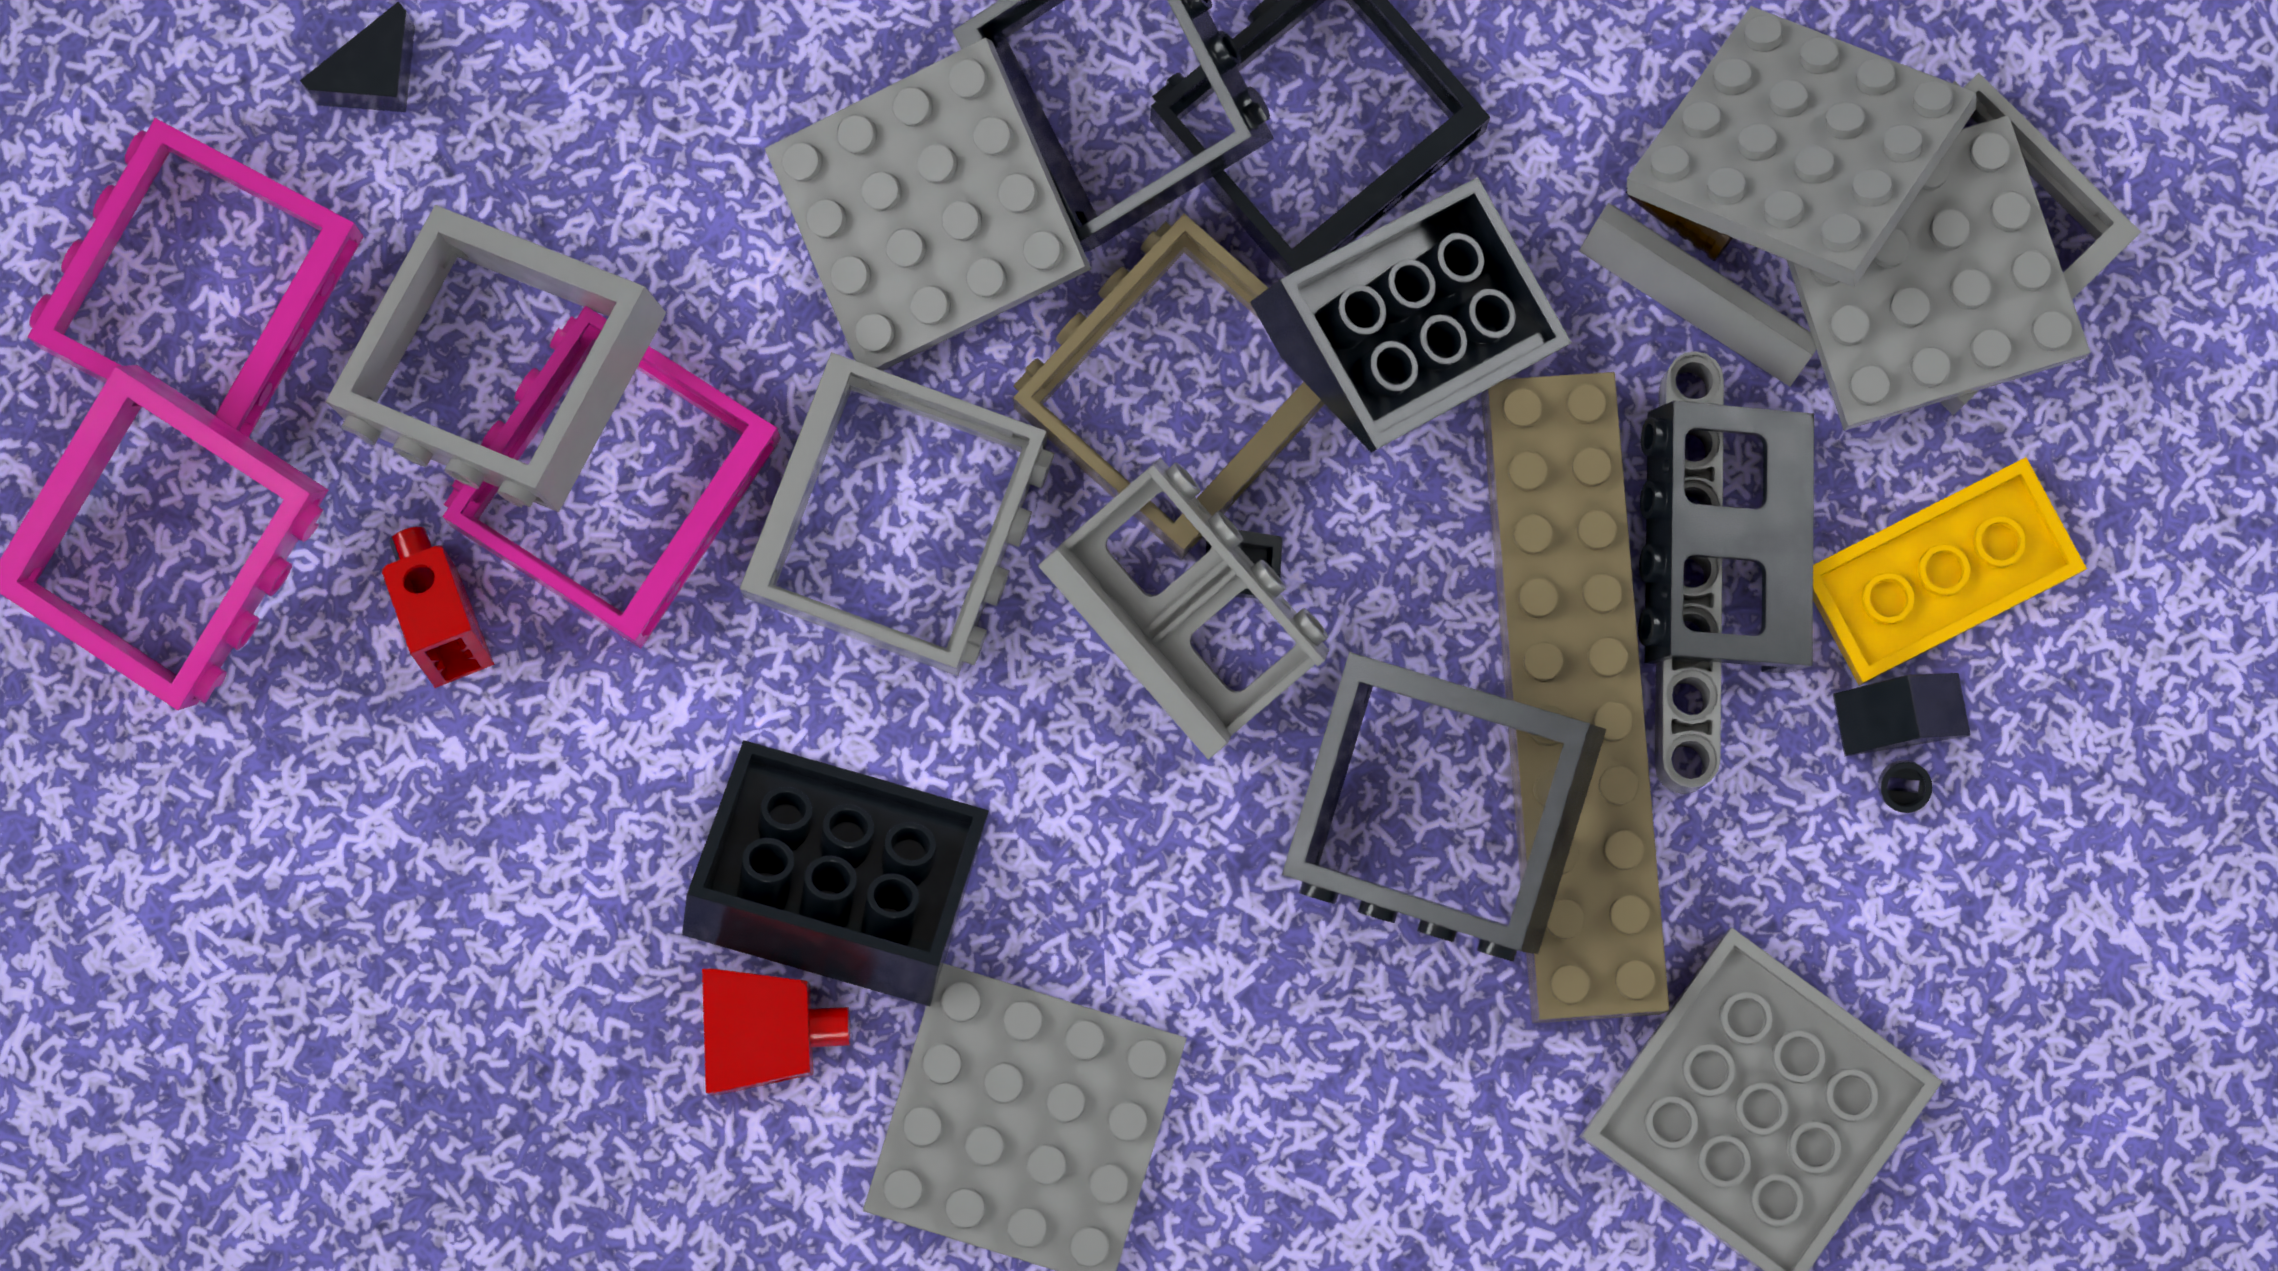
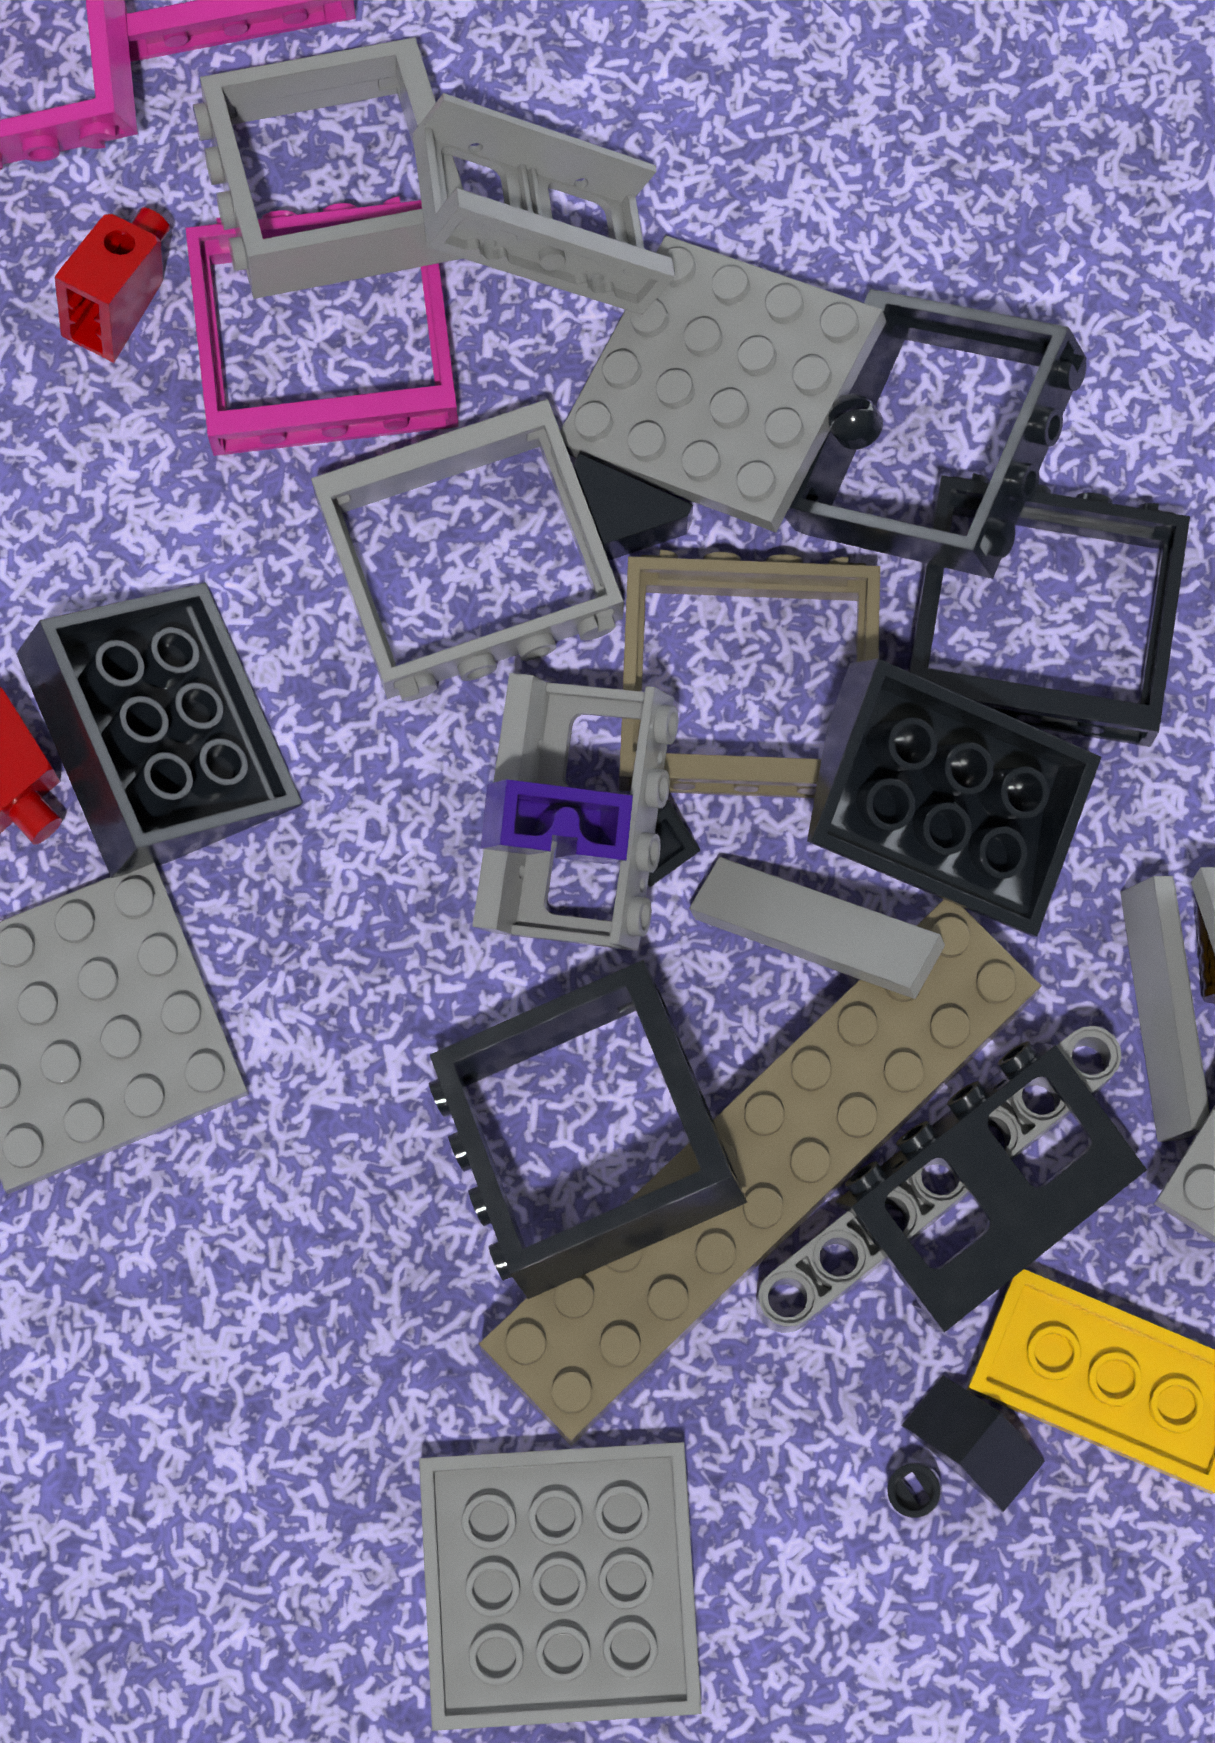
camera: 55 degrees right, 5 degrees down
none -> light grey window [413,93,675,315]
none -> dark purple brick [480,779,633,864]
none -> black slope [574,454,693,561]
none -> light grey tile [689,857,945,999]
none -> black hinge [828,393,883,450]

